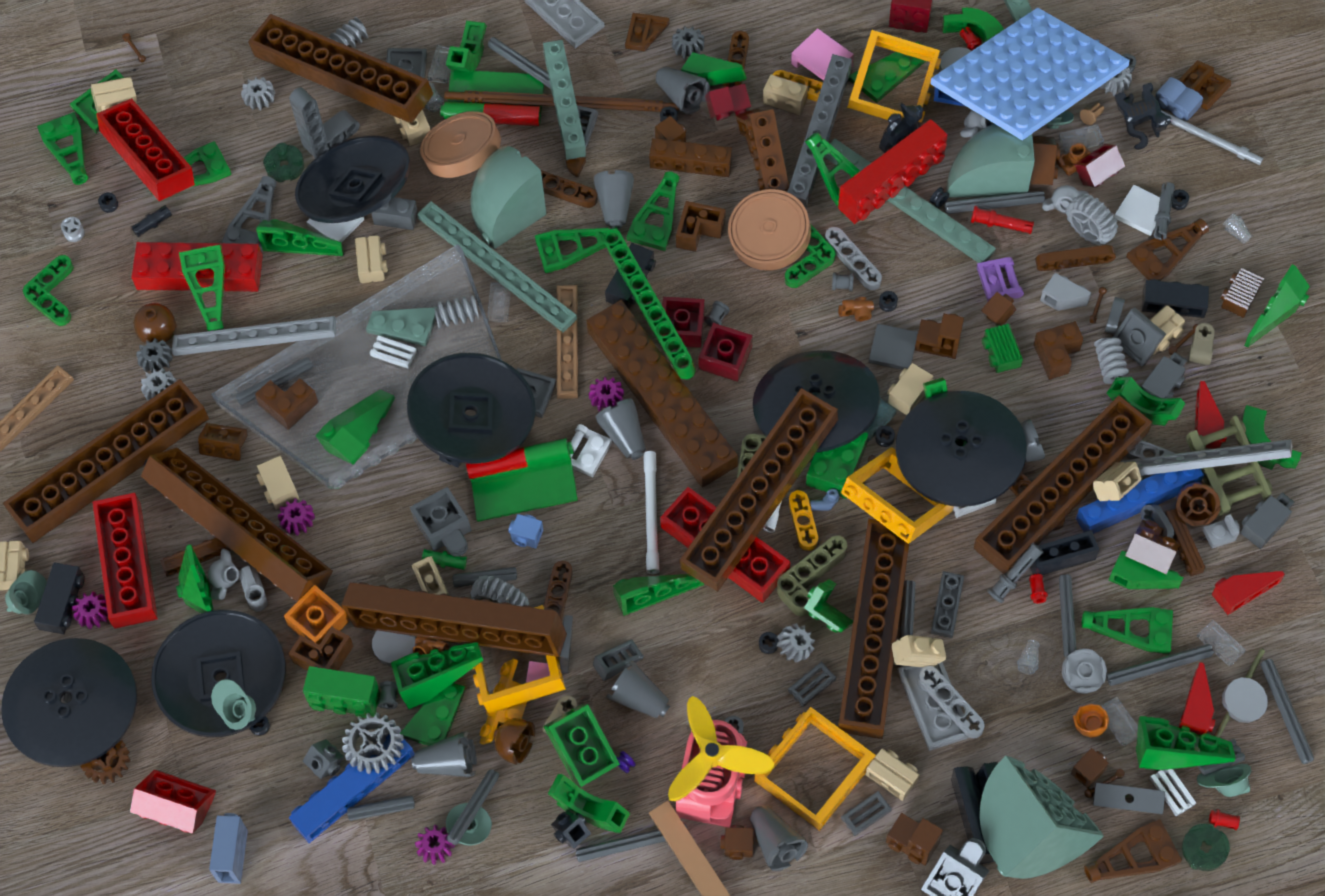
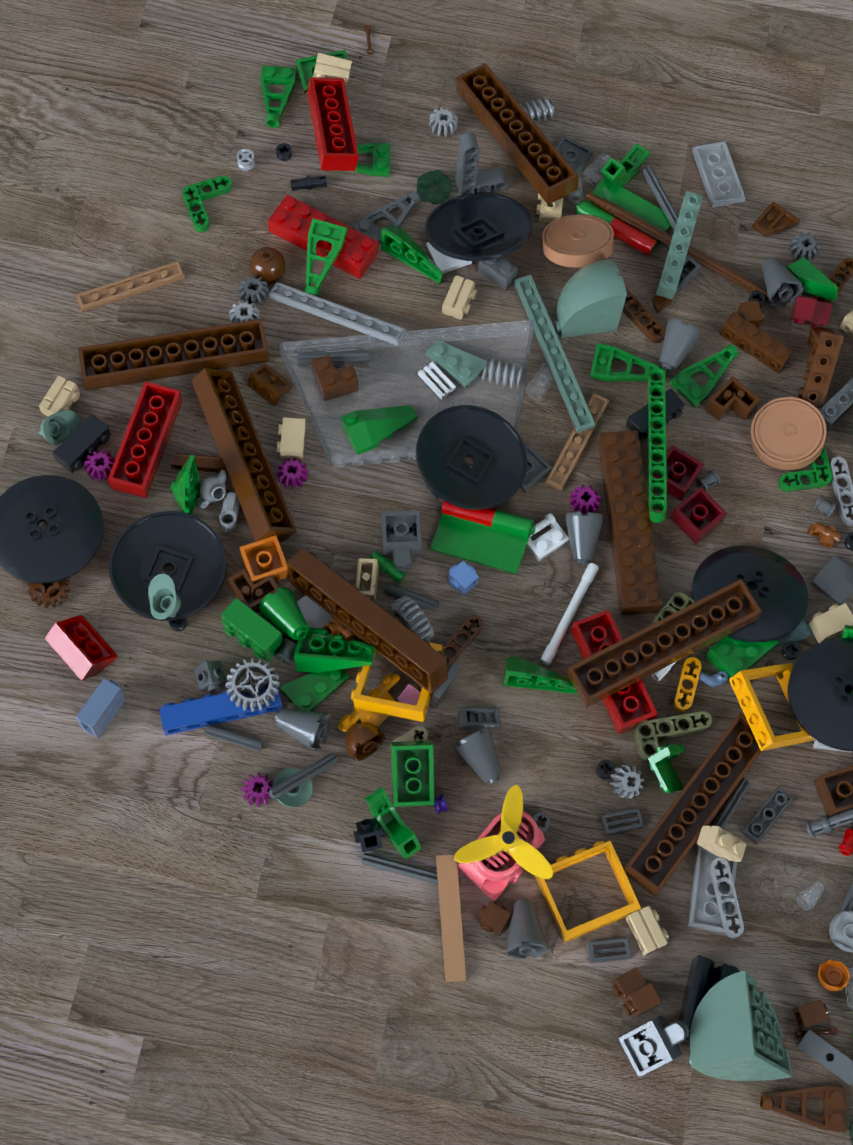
camera: 20 degrees right, 5 degrees up
none -> green cone [259,587,309,640]

